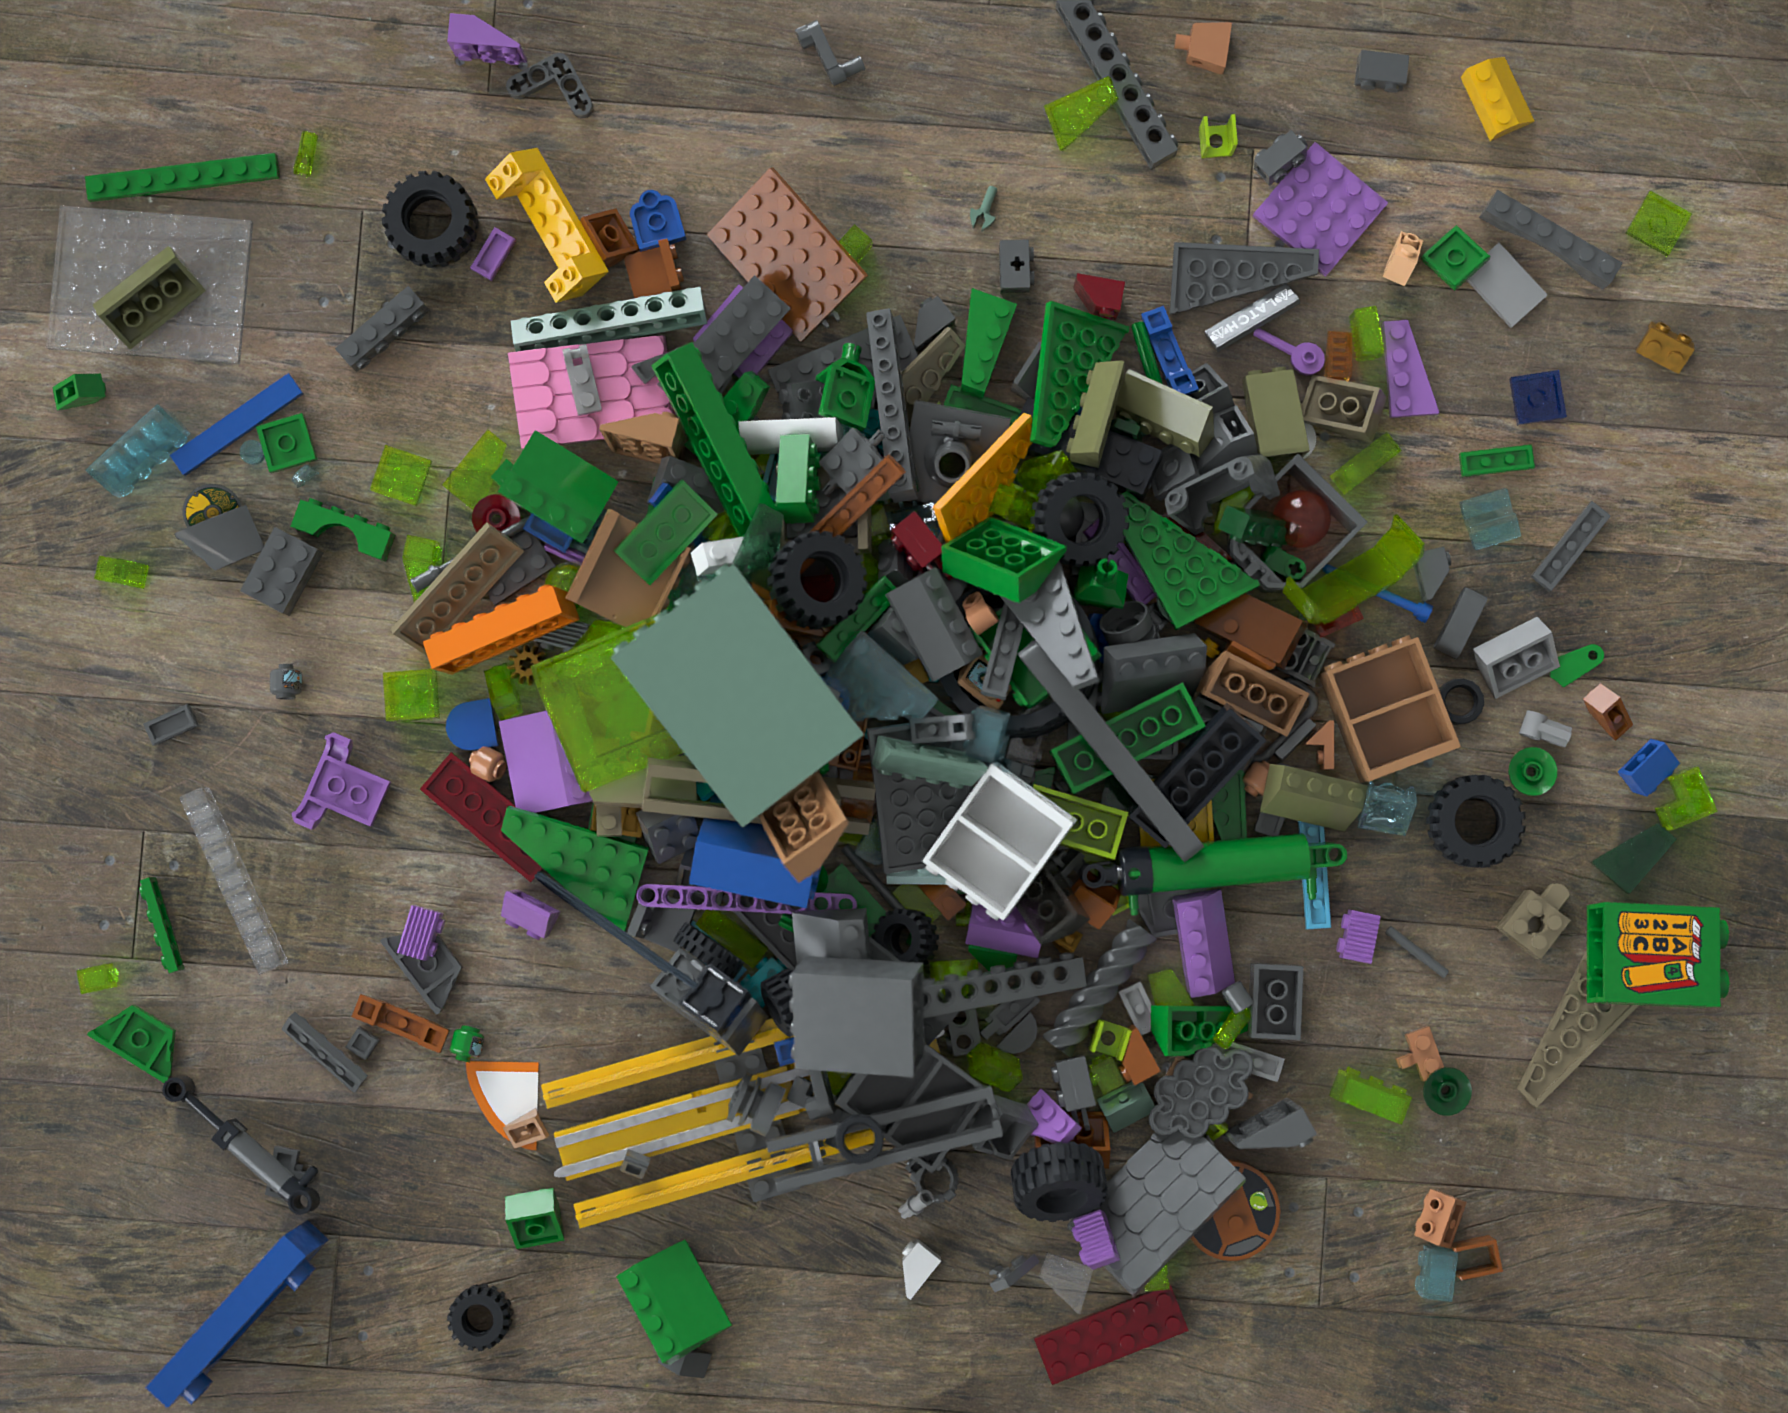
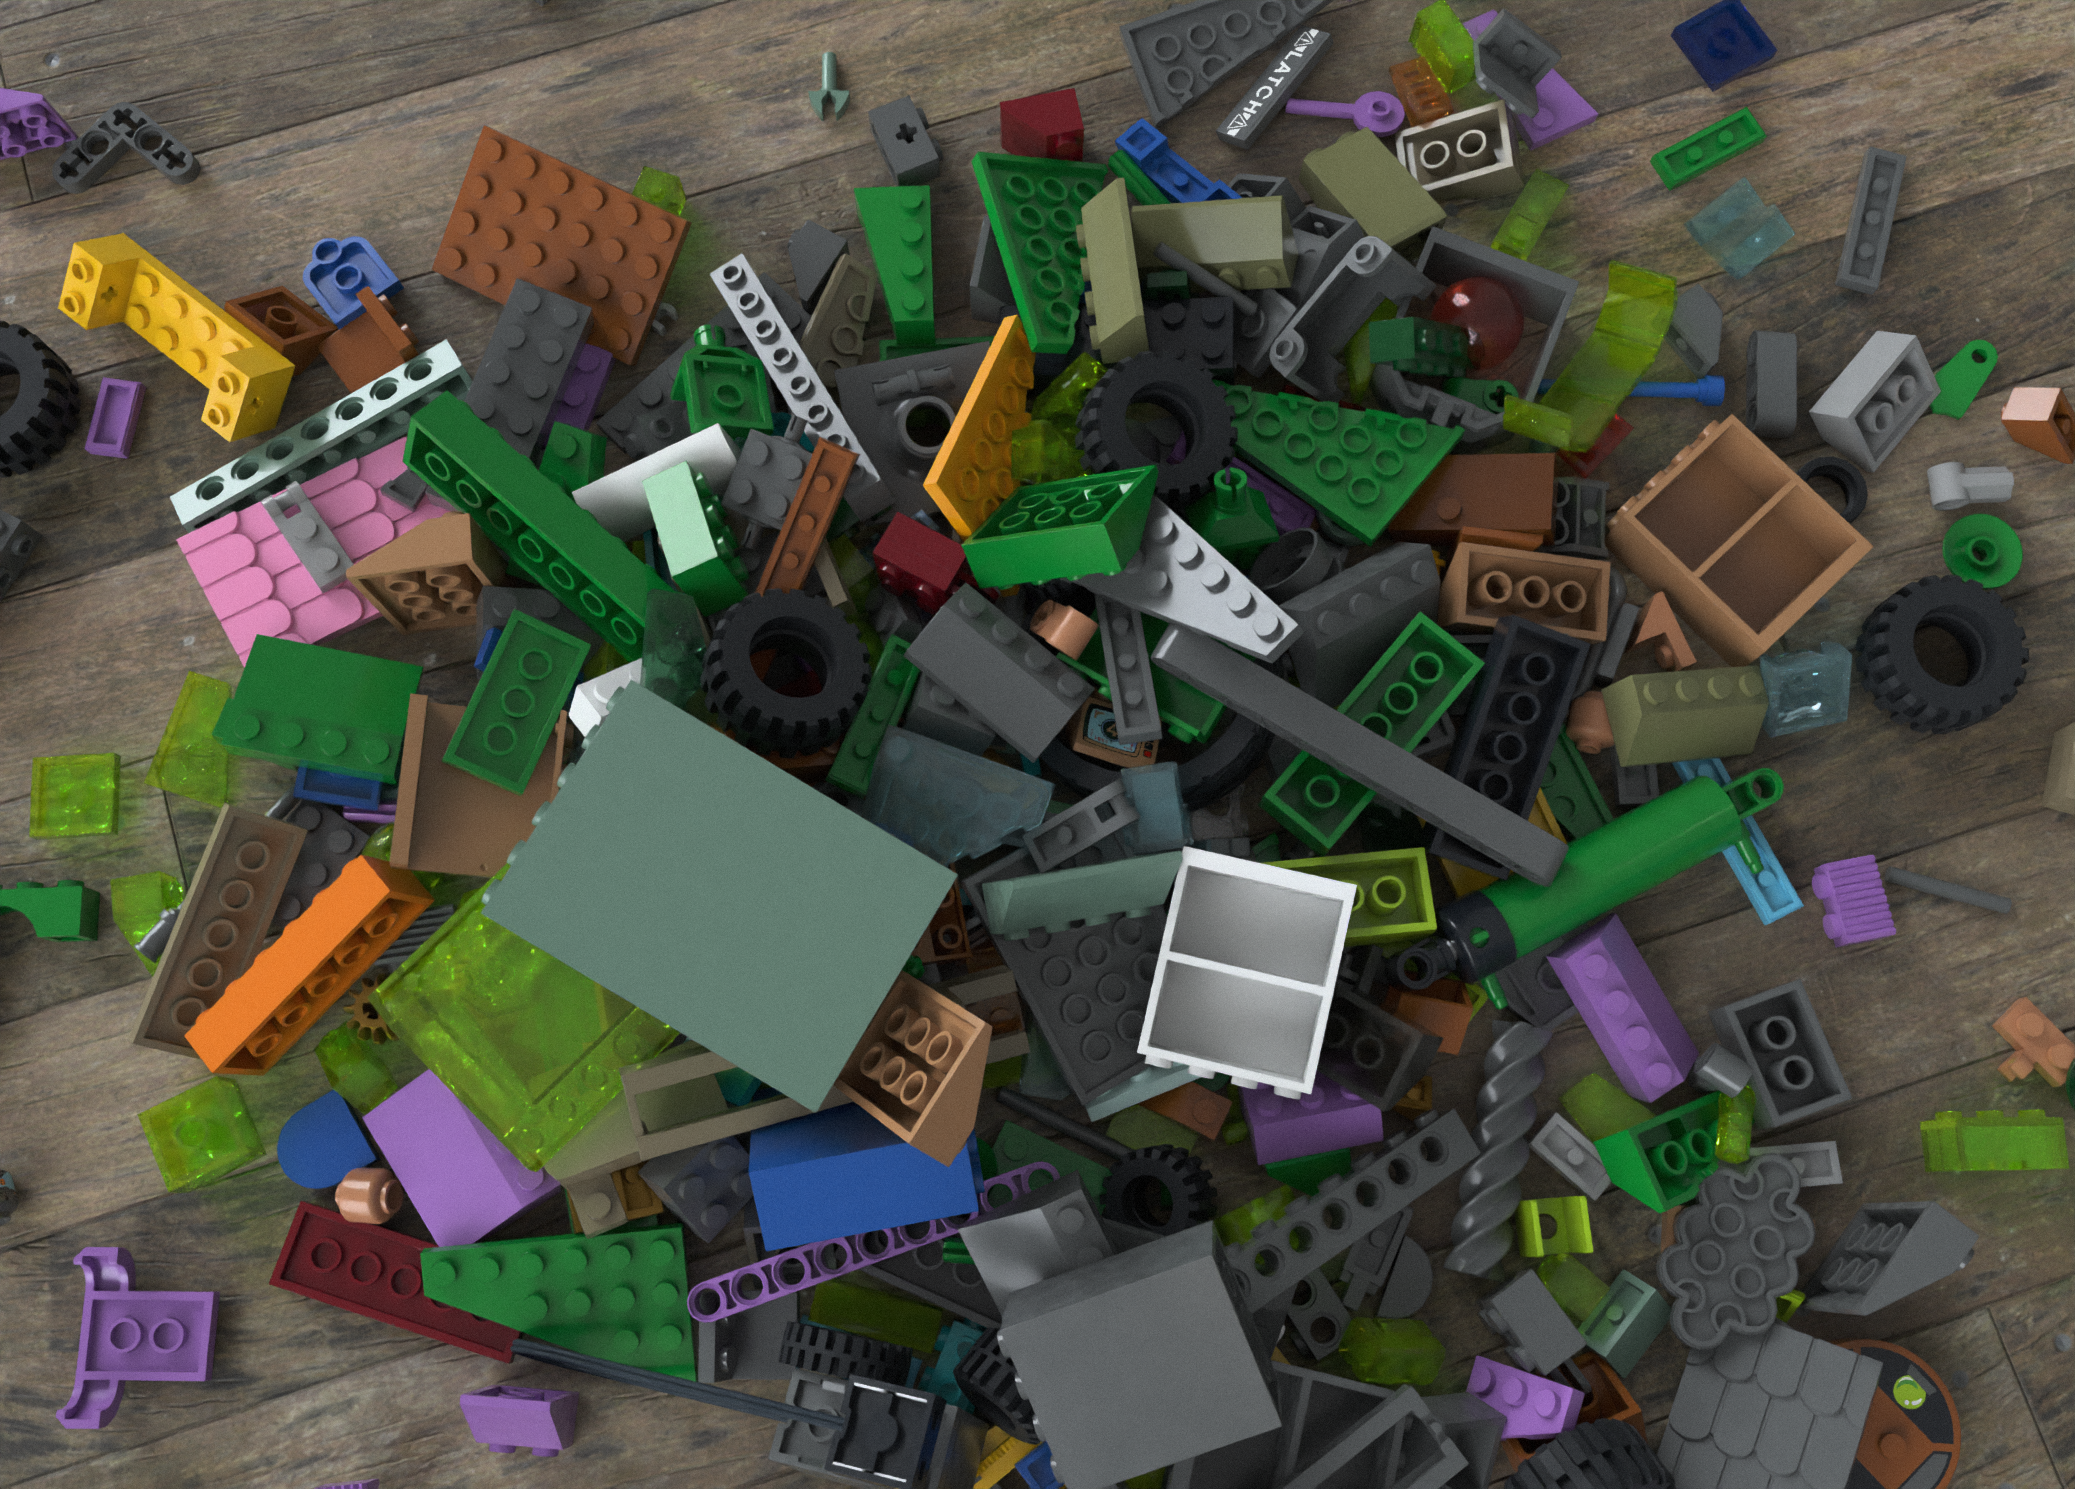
camera: 25 degrees left, 10 degrees down
dark red dish [472,494,521,538] -> none
dark orange slope [1118,1024,1161,1085] -> none
none -> dark grey bar [1153,242,1258,317]
none -> dark grey bracket [1473,8,1562,118]

